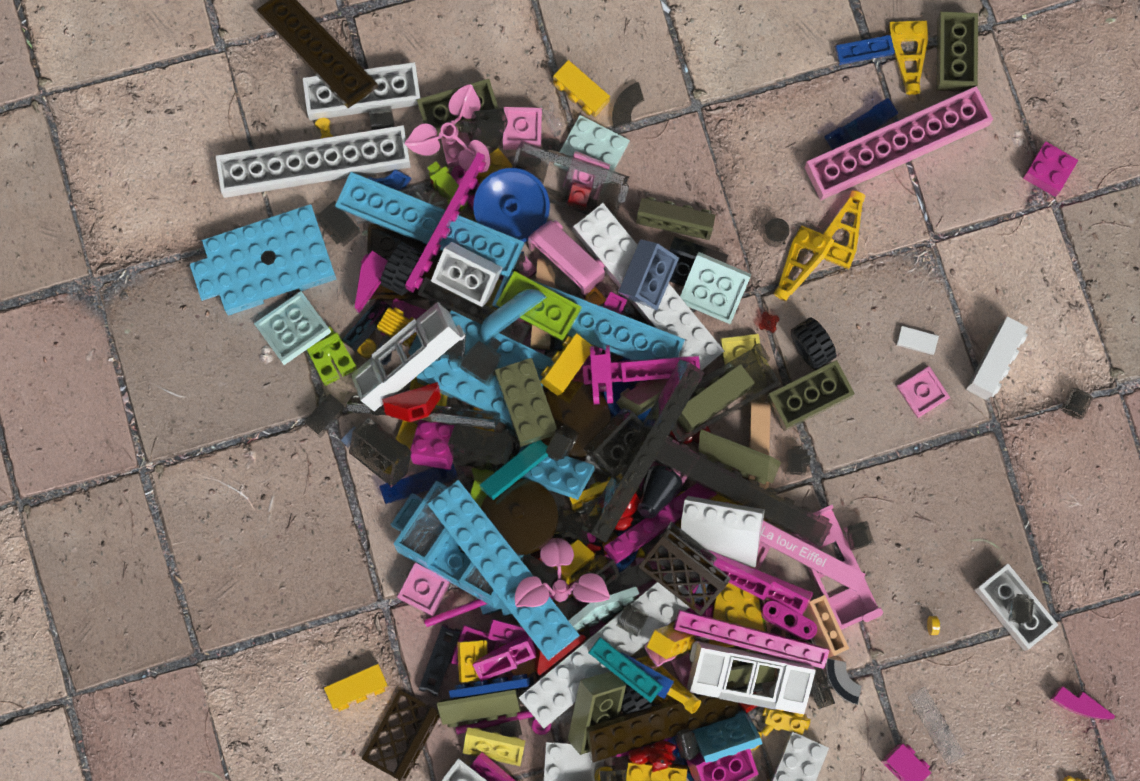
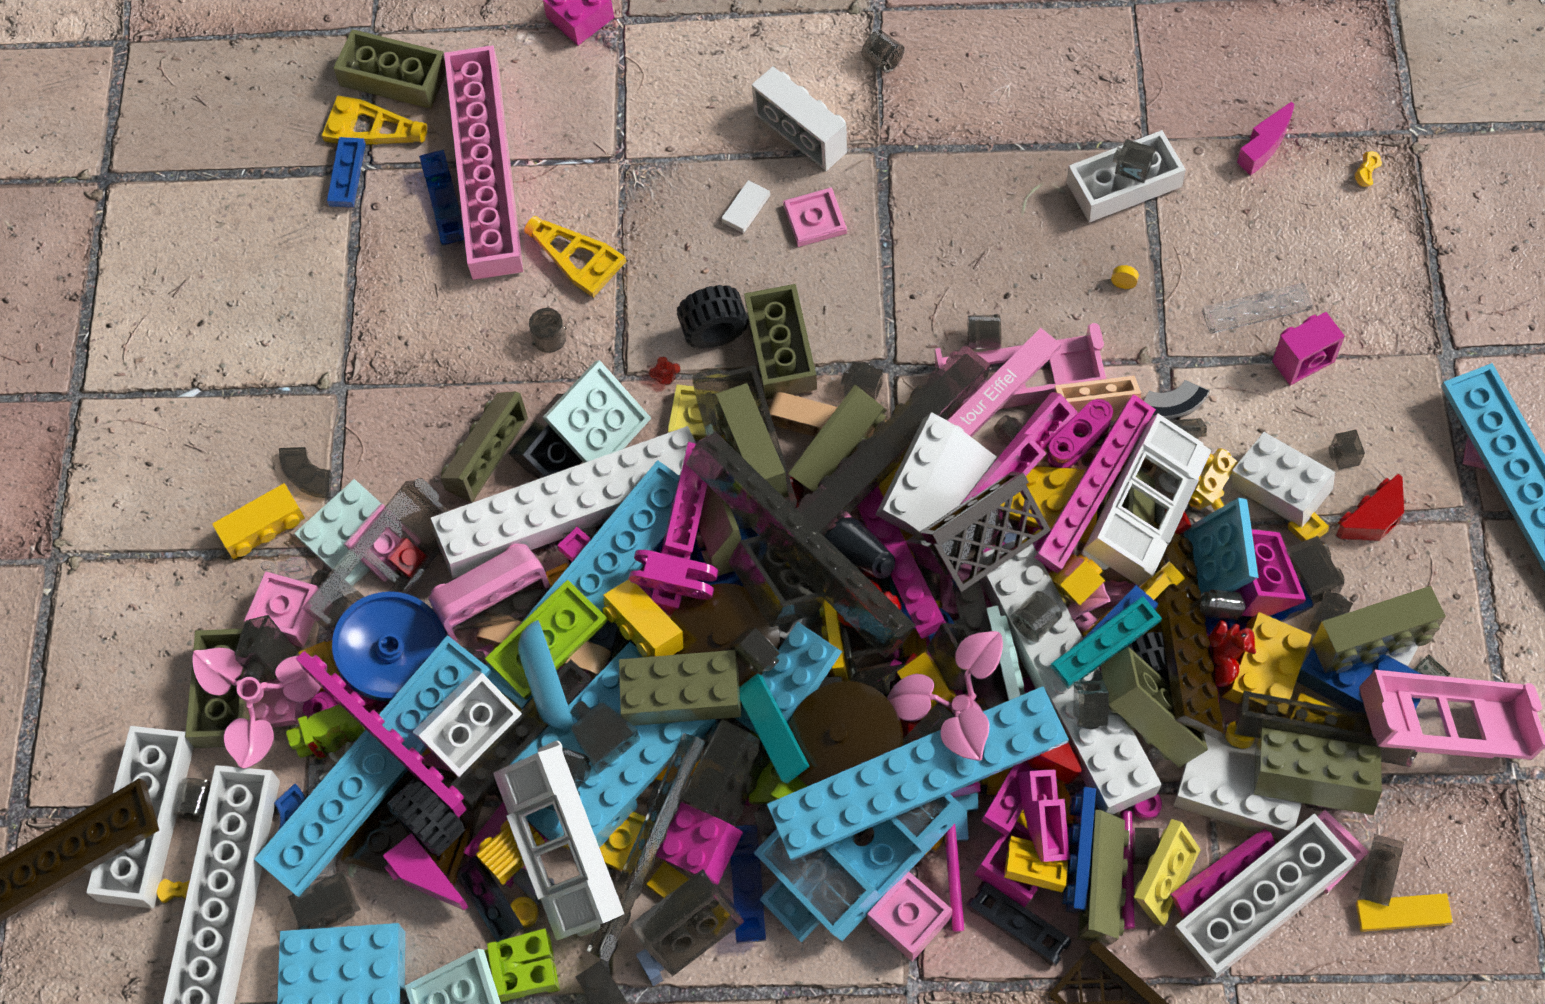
camera: 65 degrees left, 15 degrees down
red slope [382,382,441,422] -> none
sand blue slope [618,239,679,310] -> none
yellow plate [773,225,834,301] -> none
none -> clear smoke brick [994,415,1024,446]
none -> clear smoke brick [1073,681,1109,729]

